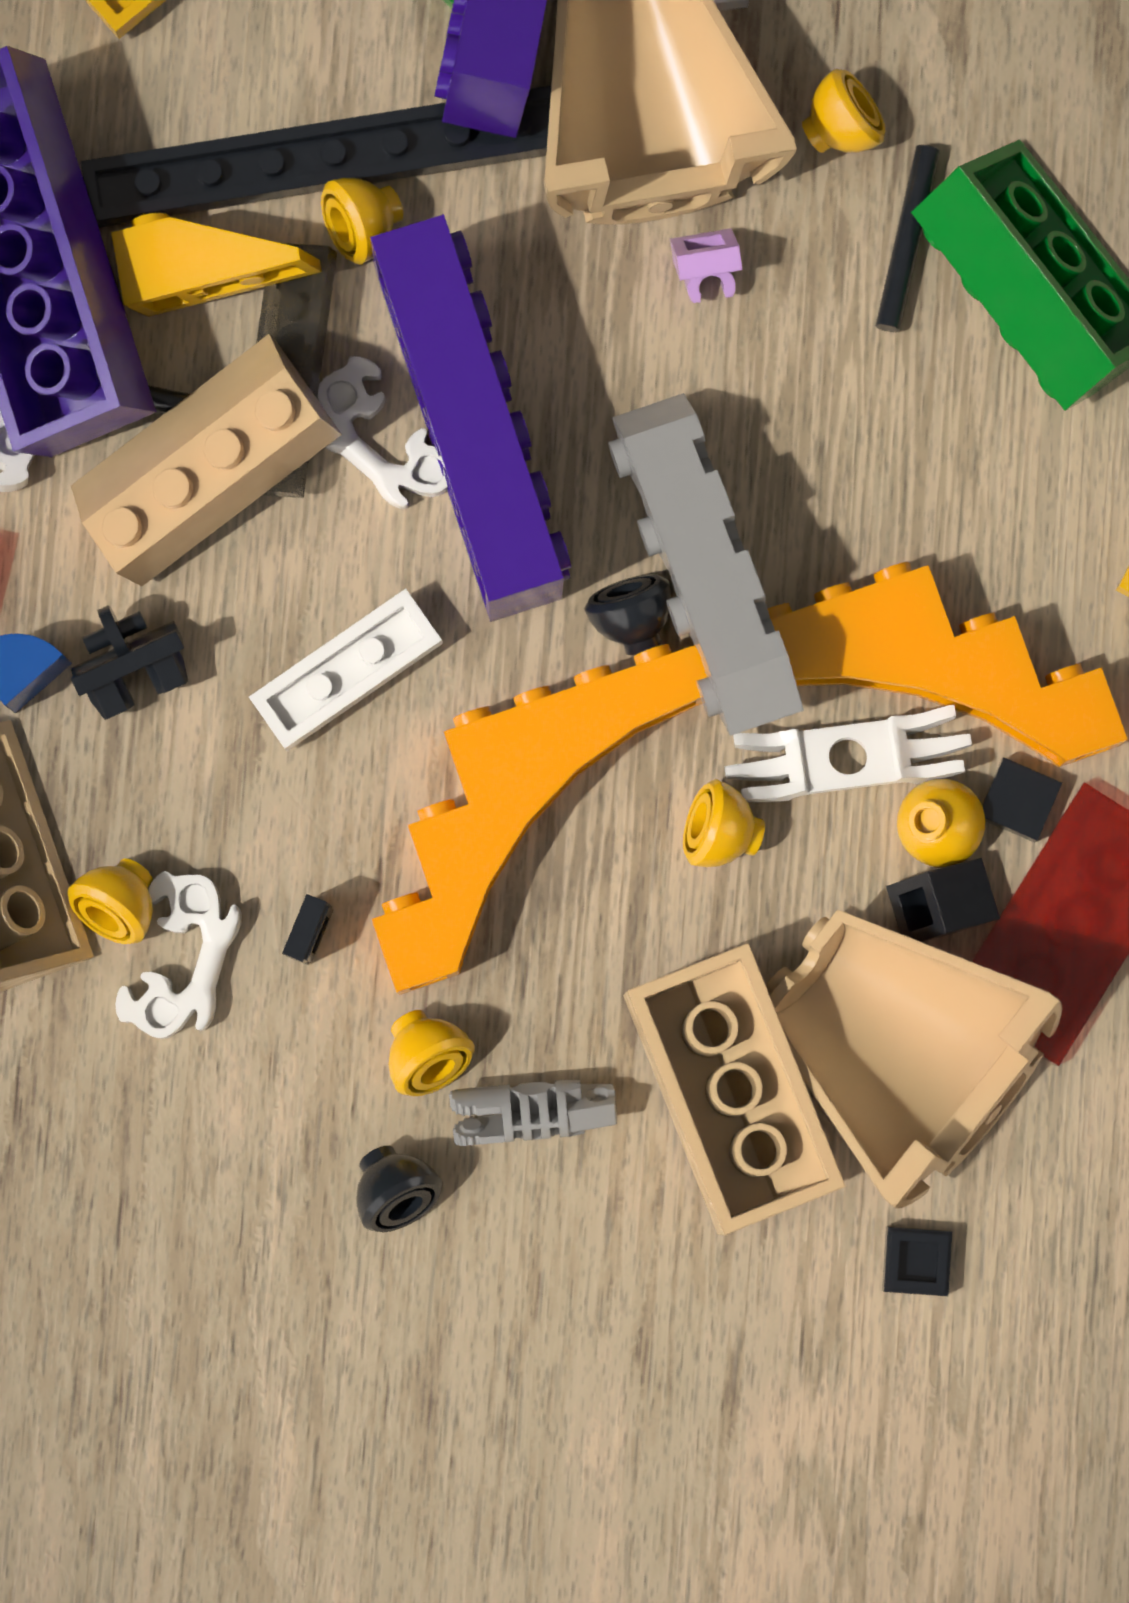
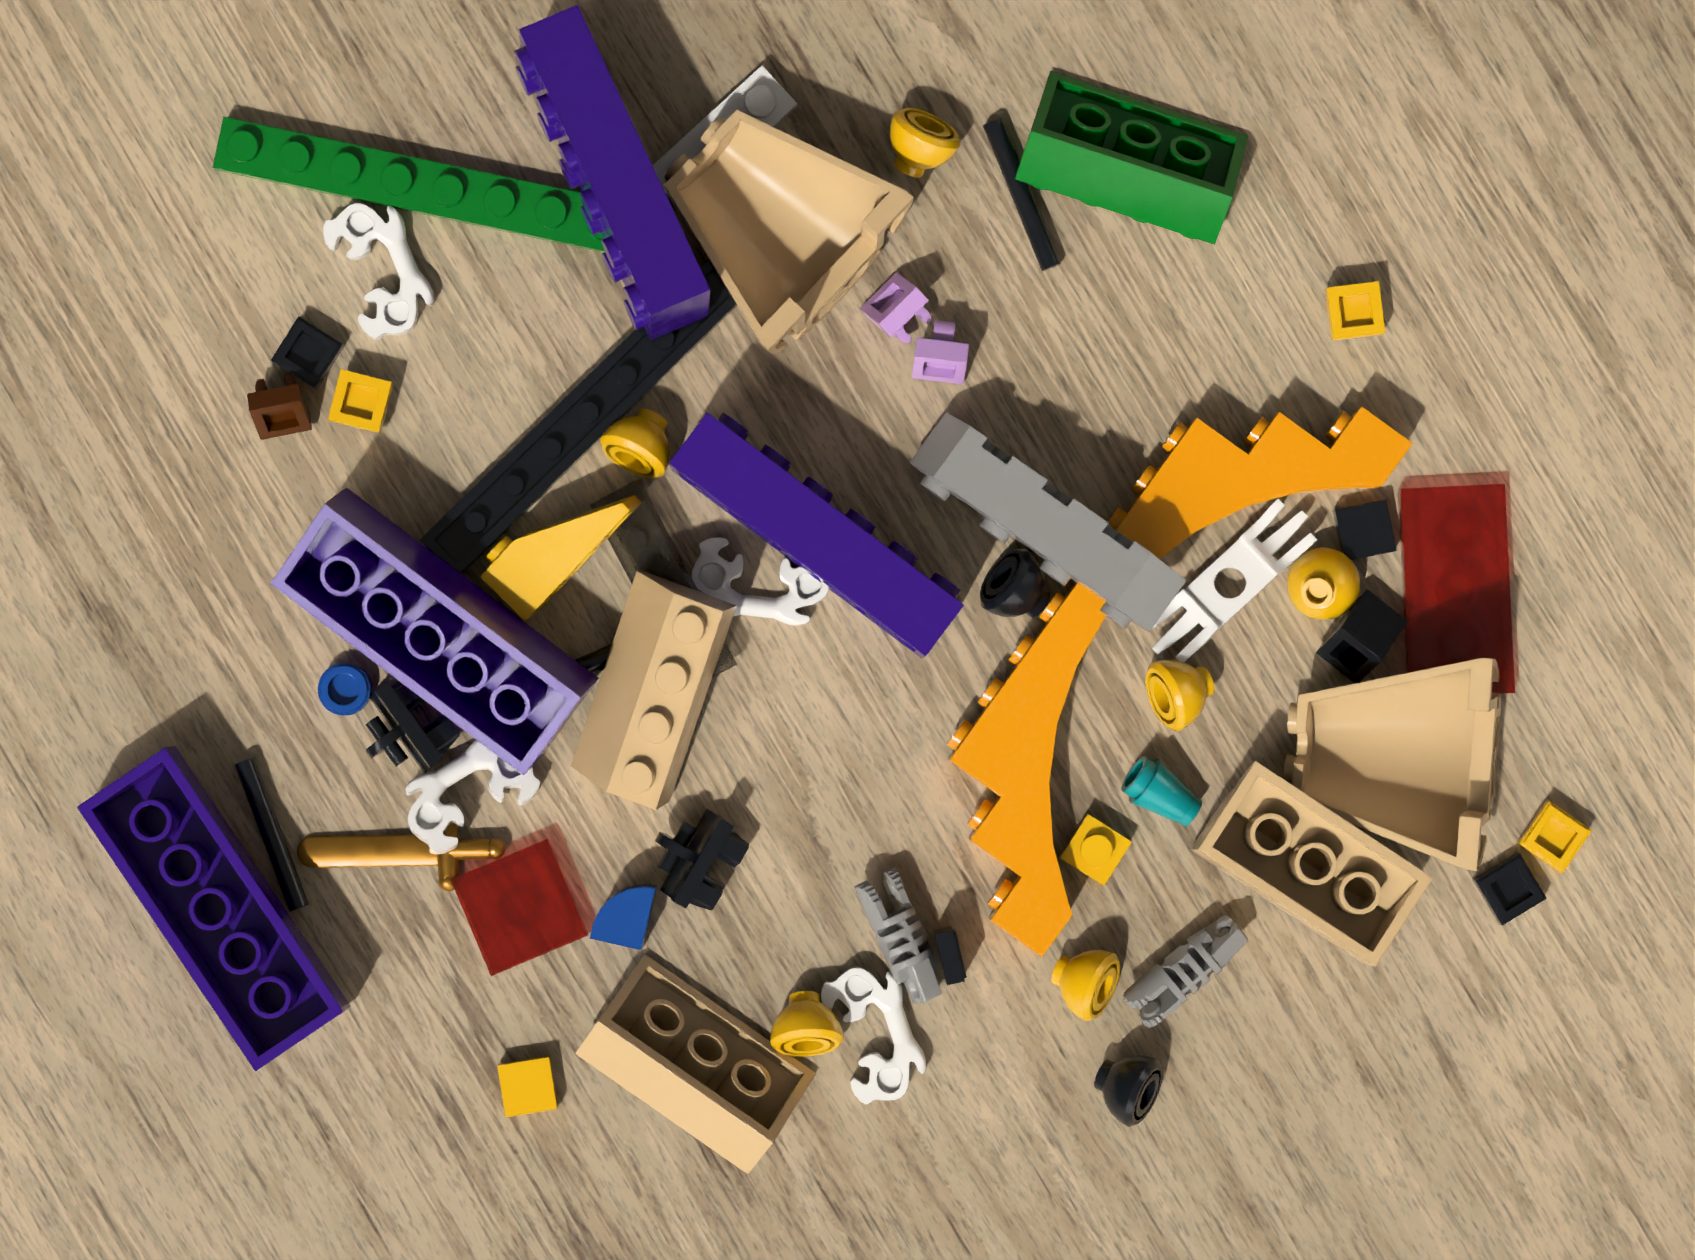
camera: 40 degrees left, 5 degrees up
white plate [249,589,443,751] -> none
none -> light grey hinge [854,867,942,1004]
none -> lavender tile [912,320,969,384]
none -> yellow plate [1059,813,1132,886]
none -> teal cone [1121,756,1202,827]
none -> yellow tile [1517,800,1592,874]

